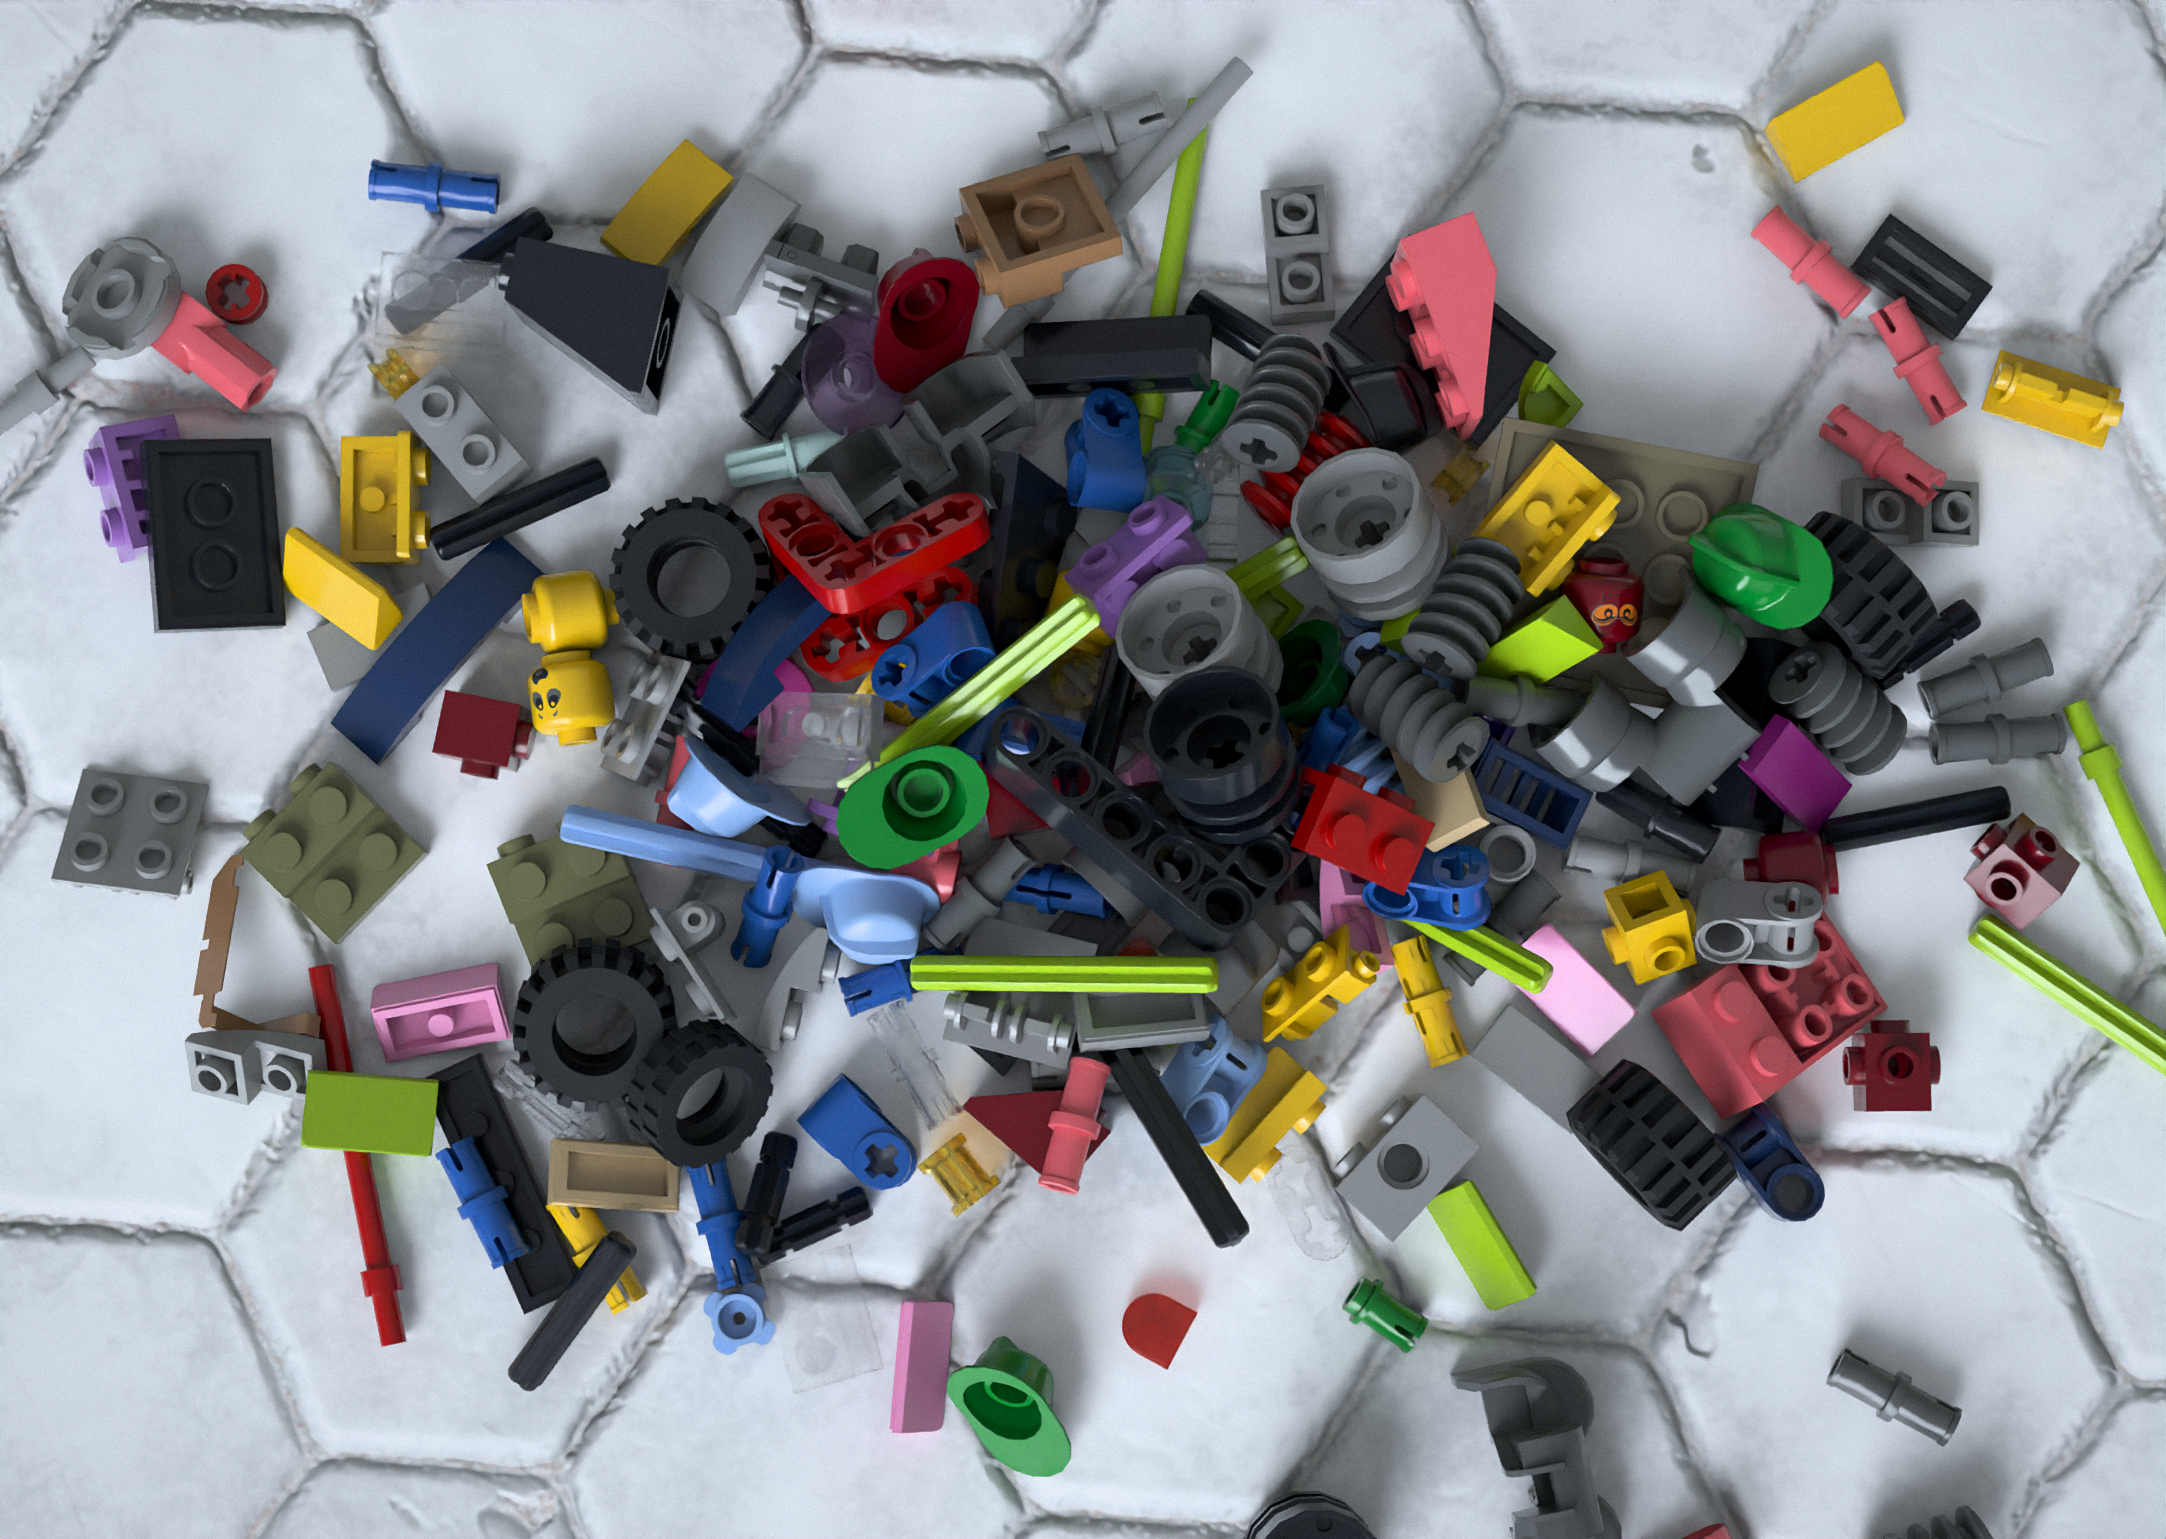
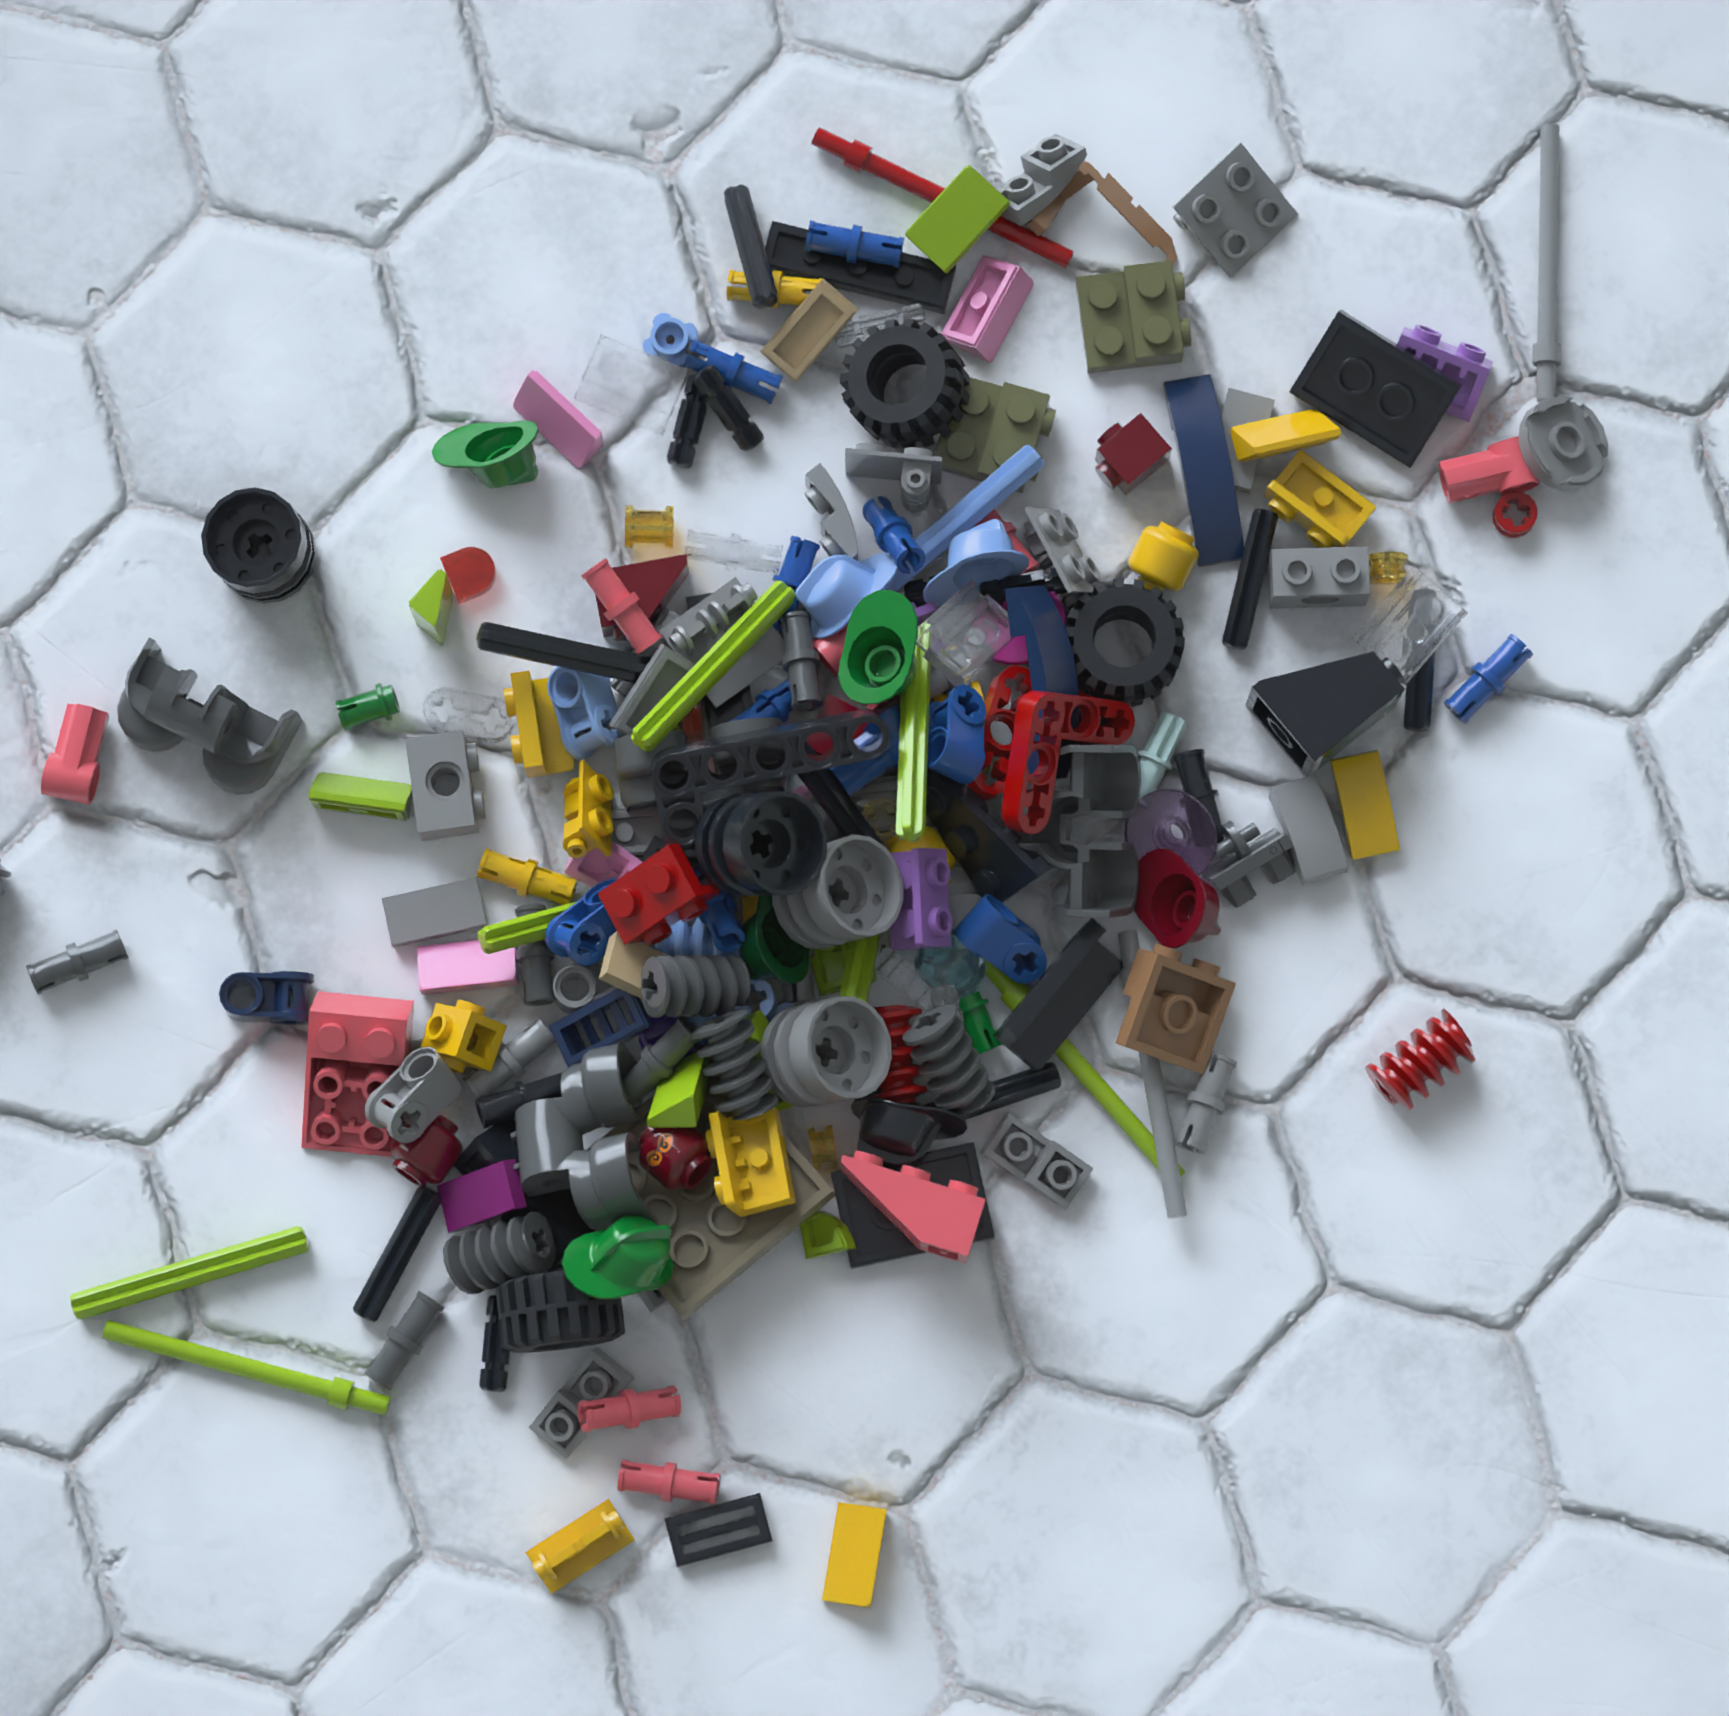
camera: 125 degrees right, 5 degrees down
yellow head [527,650,616,747] -> none
black tyre [625,1018,774,1169] -> none
blue piece [797,1072,918,1190] -> none
black tyre [1566,1059,1738,1232] -> none
coral pin [1751,205,1872,320] -> none
dark red brick [1842,1020,1941,1112] -> none
dark grey pin [1917,637,2054,720] -> none
brick [1963,812,2081,931] -> none
none -> lime slope [409,569,454,646]

